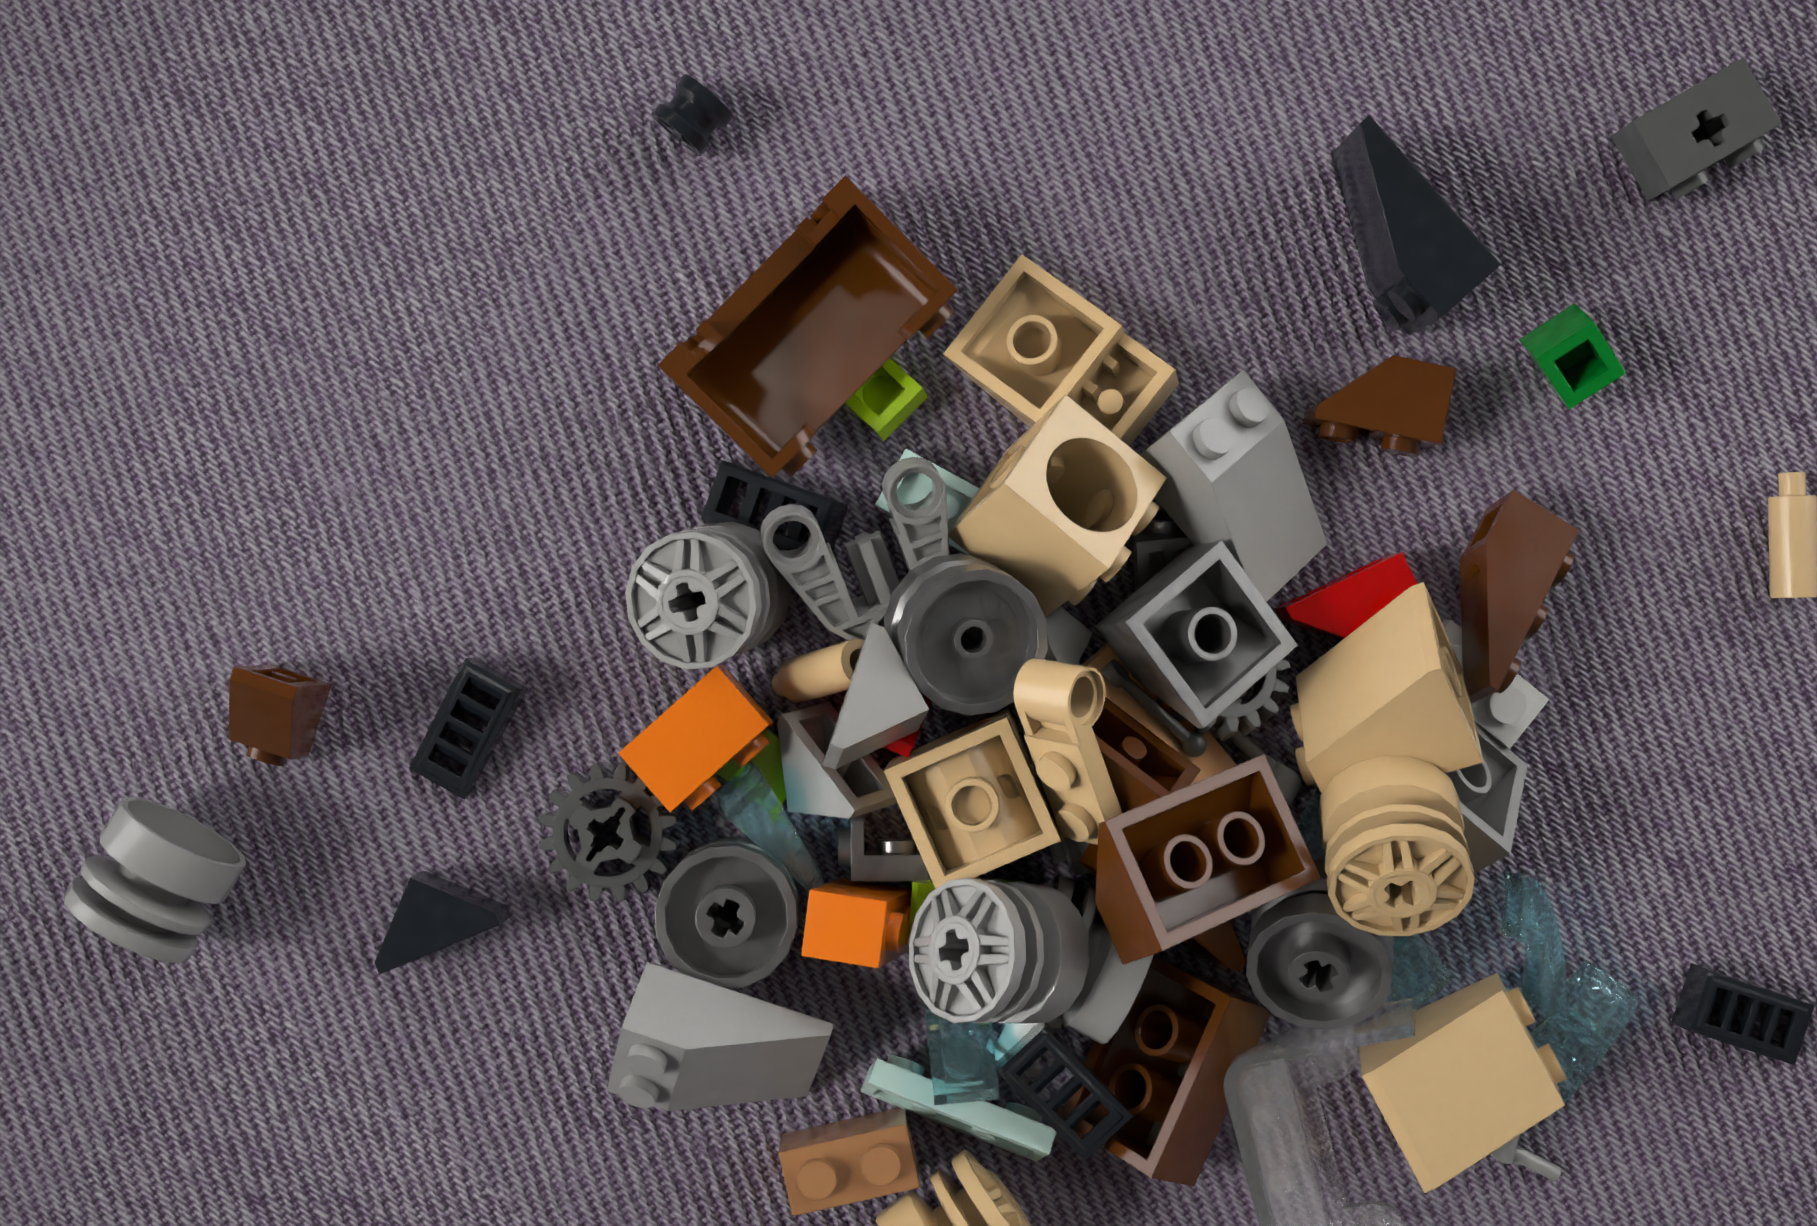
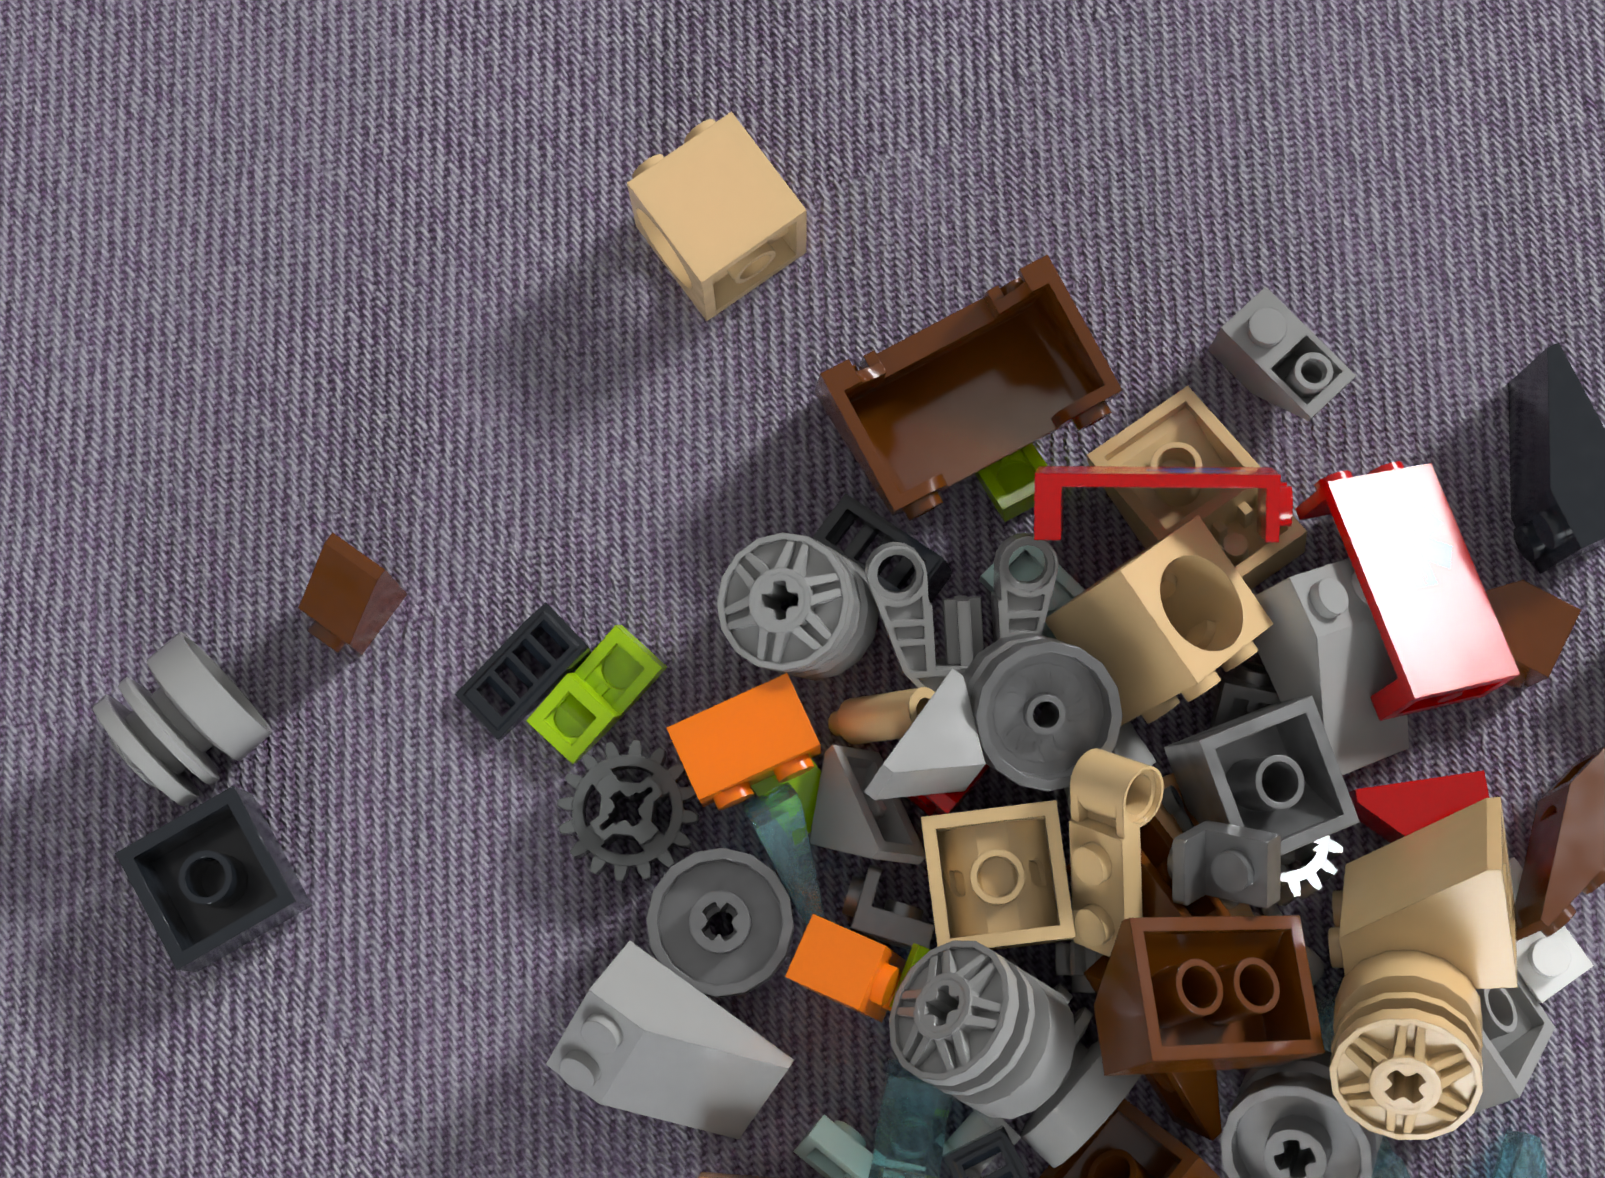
camera: 15 degrees right, 10 degrees down
black slope [374,871,511,975] -> none
black wheel [652,74,733,156] -> none
none -> black brick [115,786,313,972]
none -> lime slope [526,625,667,764]
none -> tan brick [627,111,807,321]
none -> red panel [1034,466,1293,543]
none -> flat silver bracket [1167,820,1281,908]
none -> light grey slope [1208,287,1356,421]
none -> panel [1295,461,1520,721]

